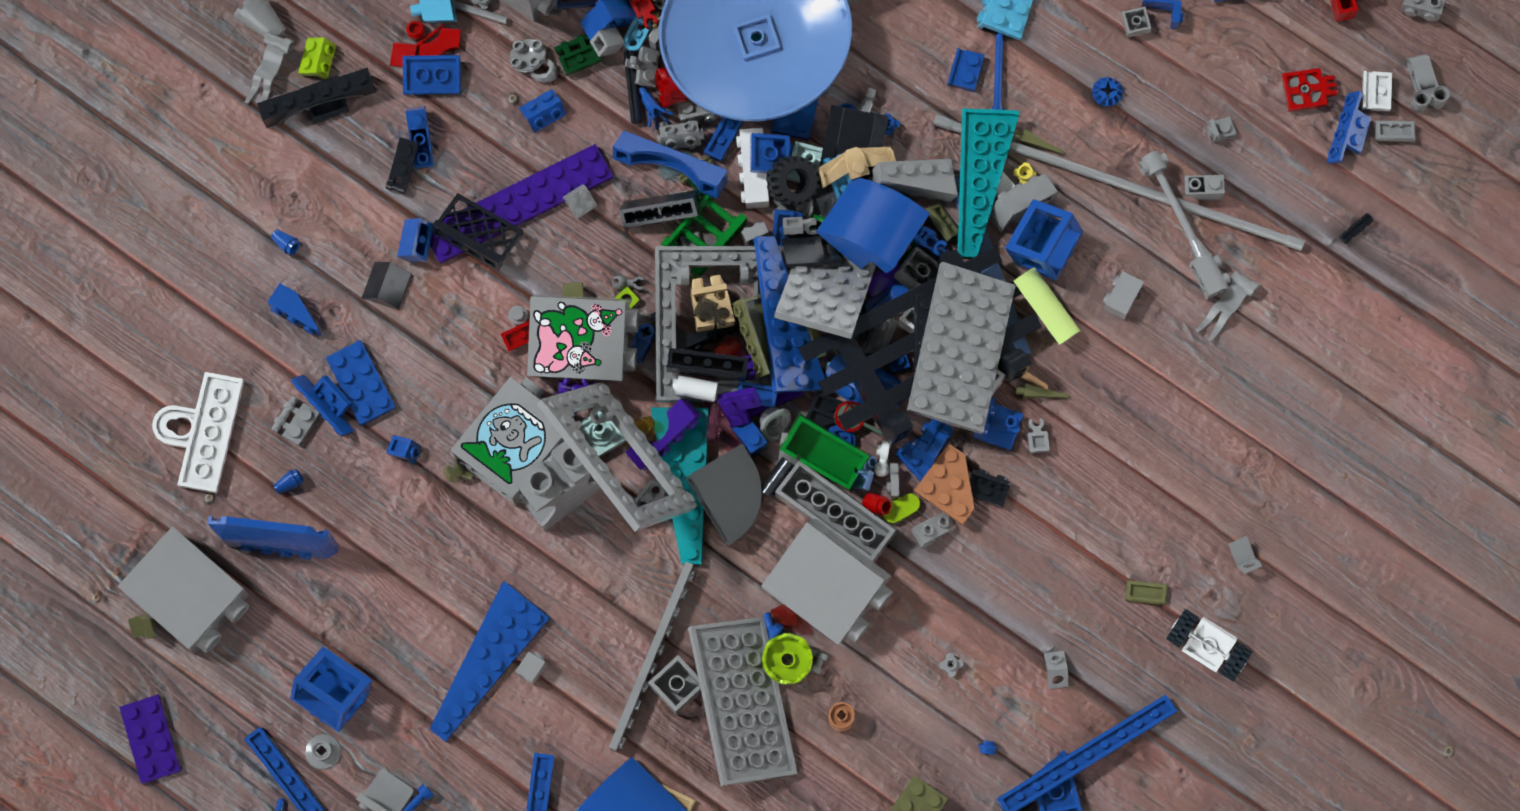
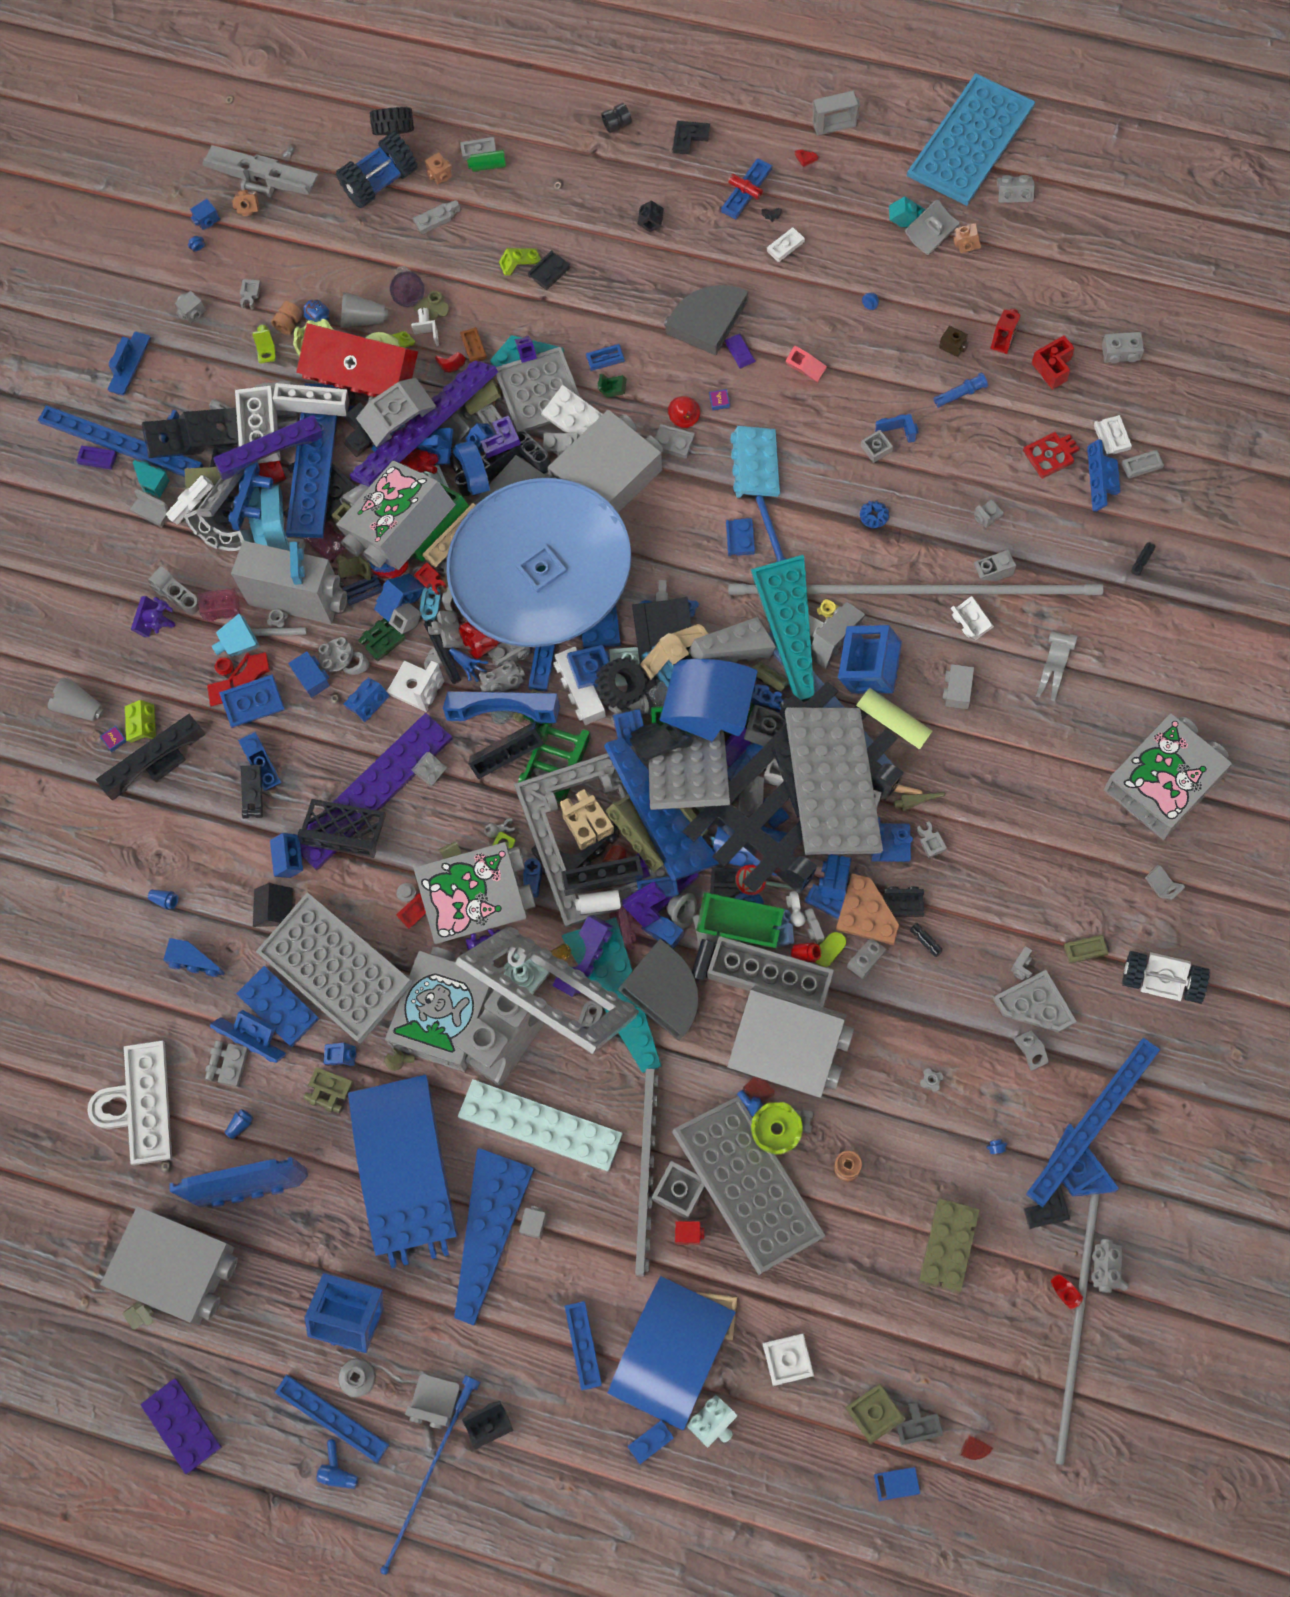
camera: 15 degrees left, 5 degrees down
light grey flag [245,32,294,104] -> none
clear smoke plate [692,296,730,326] -> none
light grey piece [741,222,769,246] -> none
light grey plate [783,217,817,235] -> none
olive piece [1013,129,1064,155] -> none
light grey bar [1138,150,1231,300] -> none
light grey piece [1407,54,1450,113] -> none
none -> magenta tile [100,725,127,752]
none -> light grey plate [256,892,413,1044]
none -> blue brick [288,651,330,698]
none -> olive plate [303,1067,354,1114]
none -> blue hinge [348,1074,458,1269]
none -> white bracket [387,661,444,712]
none -> light grey tile [424,648,443,670]
none -> light aqua plate [458,1079,623,1172]
none -> red brick [675,1221,705,1245]
none -> black axle [910,923,943,957]
none -> white bracket [951,596,994,640]
none -> light grey plate [993,970,1077,1033]
none -> light grey bracket [1011,946,1032,980]
none -> brick [1104,713,1232,840]

